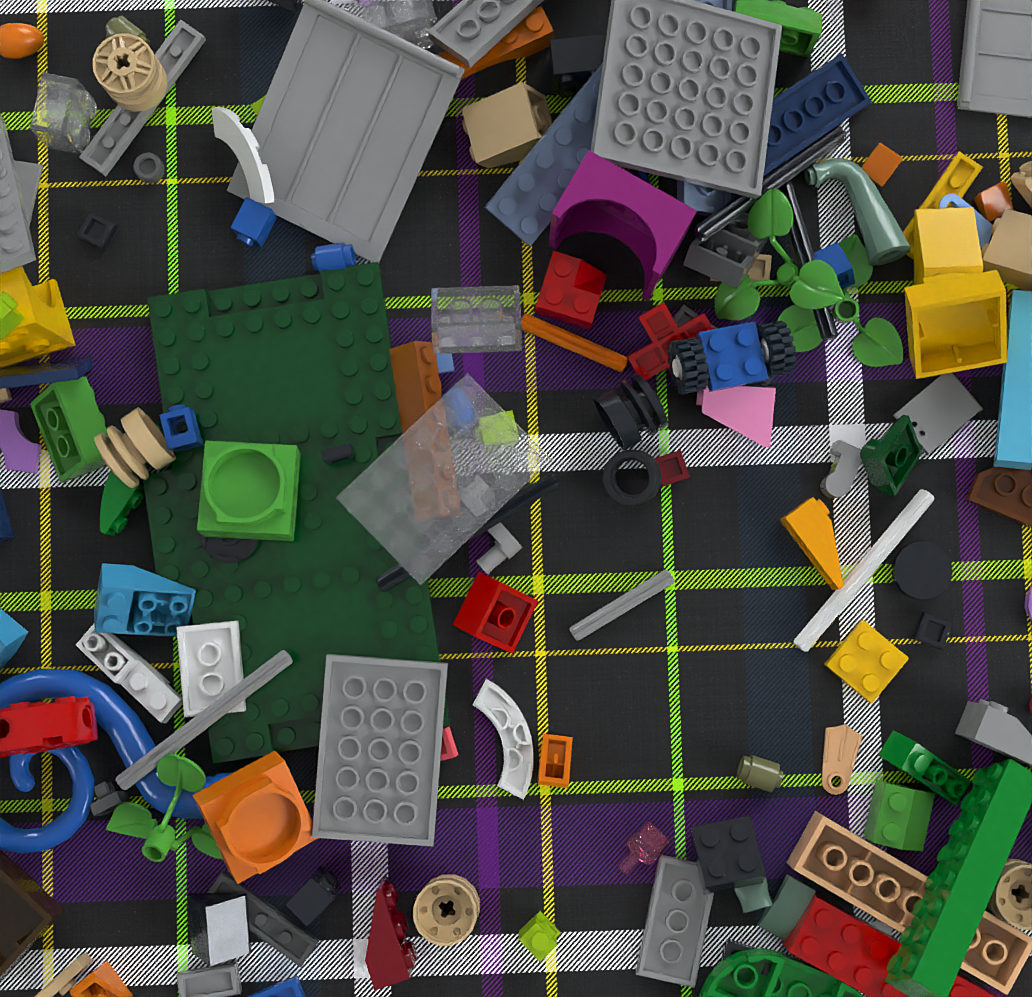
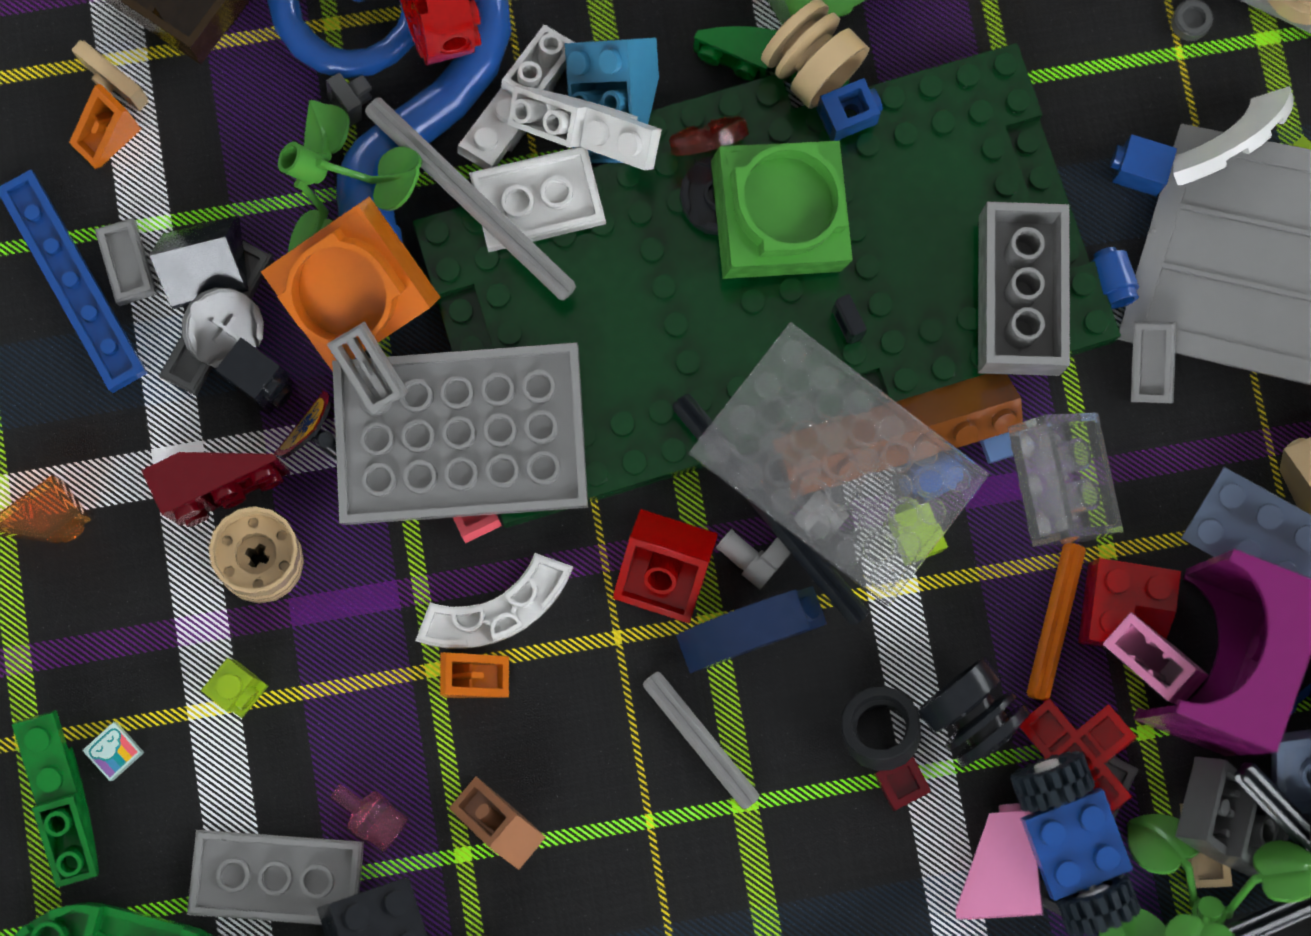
camera: 80 degrees right, 5 degrees down
none -> light grey tile [182,287,264,368]
none -> shield [274,391,337,460]
none -> light grey tile [327,321,408,415]
none -> nougat slope [449,776,546,870]
none -> white slope [507,85,662,170]
none -> clear red tile [669,116,749,156]
none -> dark blue arch [676,586,827,673]
none -> light grey brick [978,202,1070,376]
none -> bright pink slope [1103,613,1209,704]
none -> light grey tile [1131,321,1177,403]

